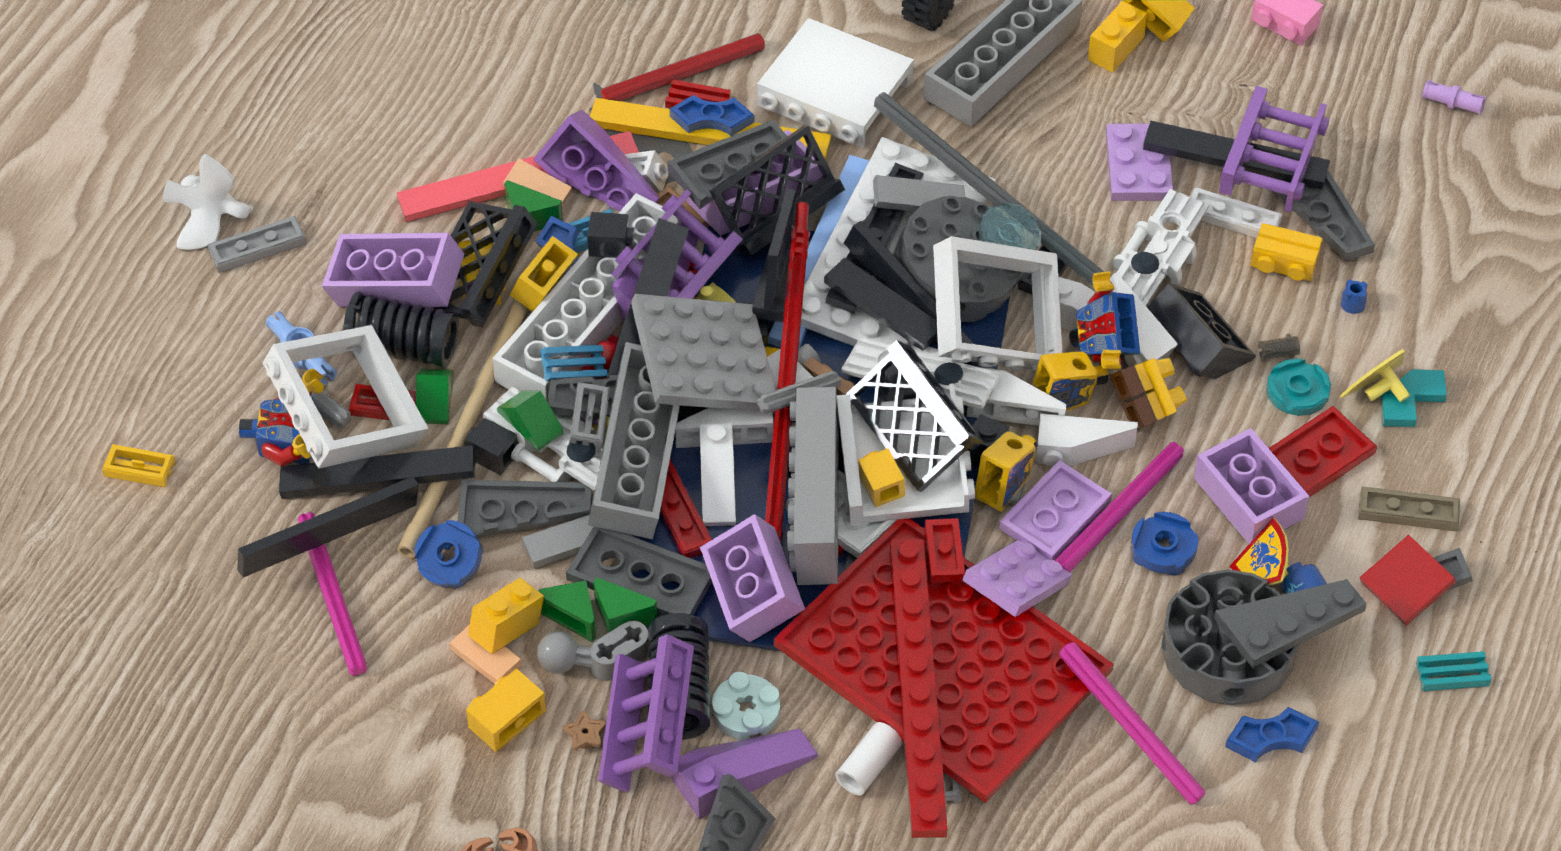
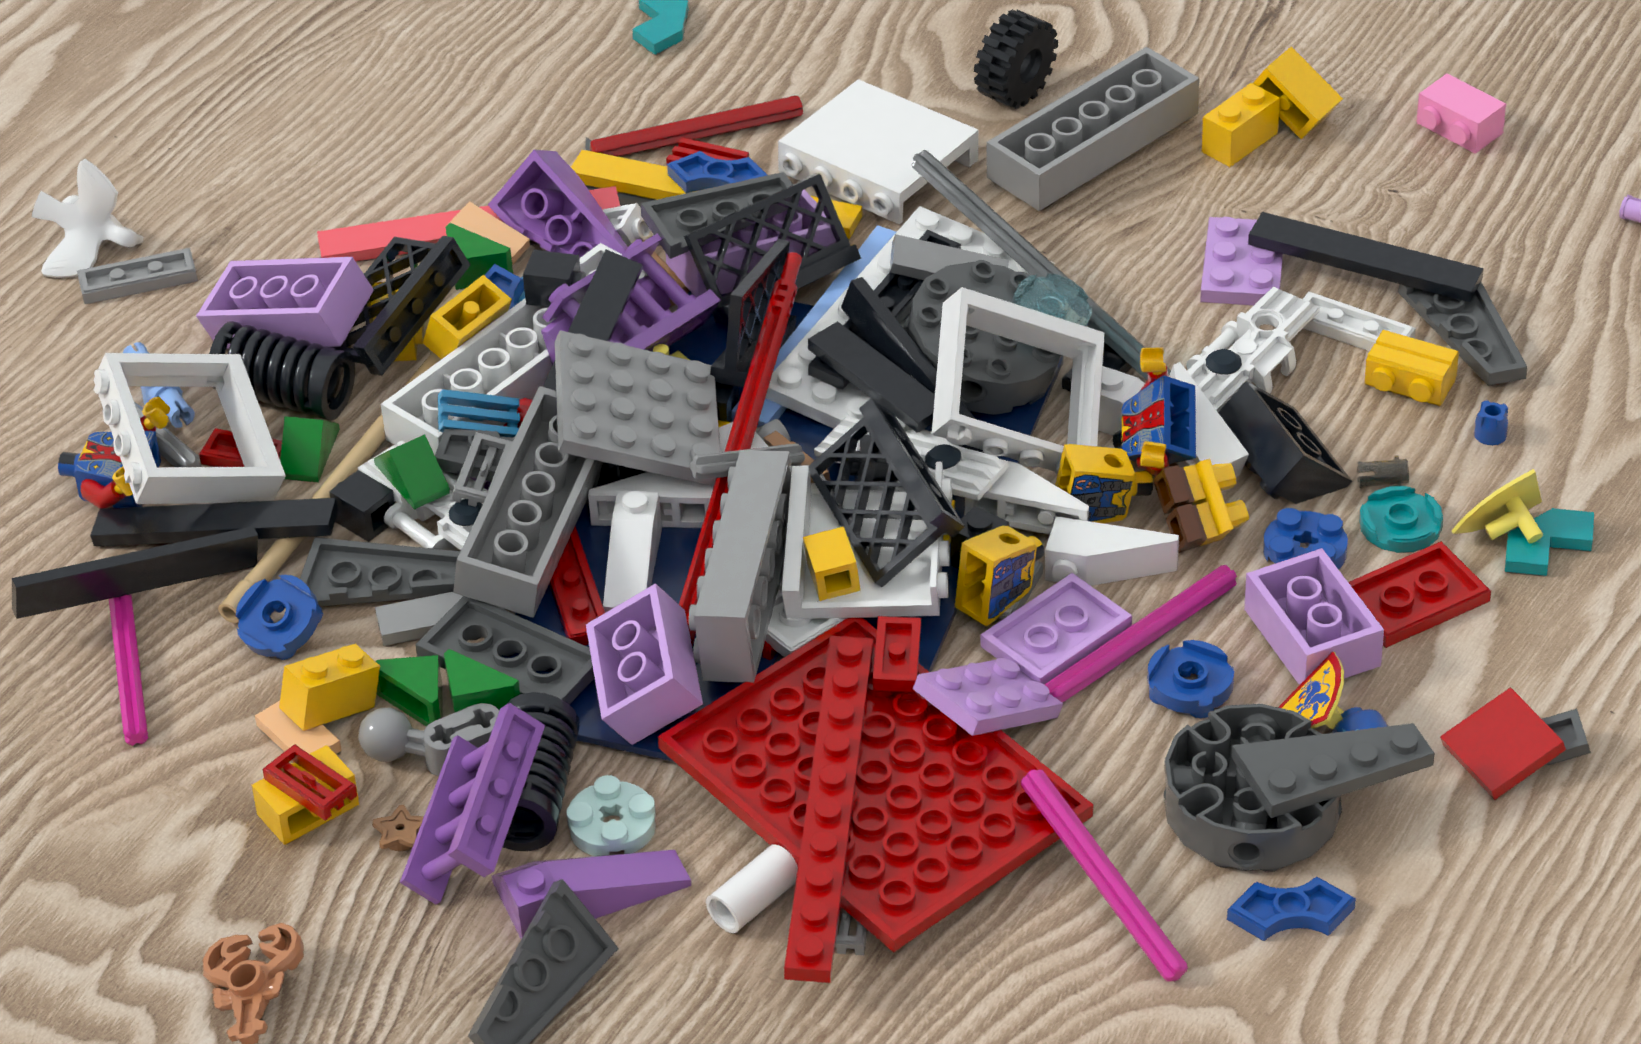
camera: 10 degrees right, 10 degrees down
medium lavender fence [1219,86,1330,212] -> none
dark tan tile [1358,486,1460,532] -> none
teal tile [1416,651,1492,691] -> none
none -> red tile [262,744,357,821]
none -> blue plate [1263,508,1348,570]

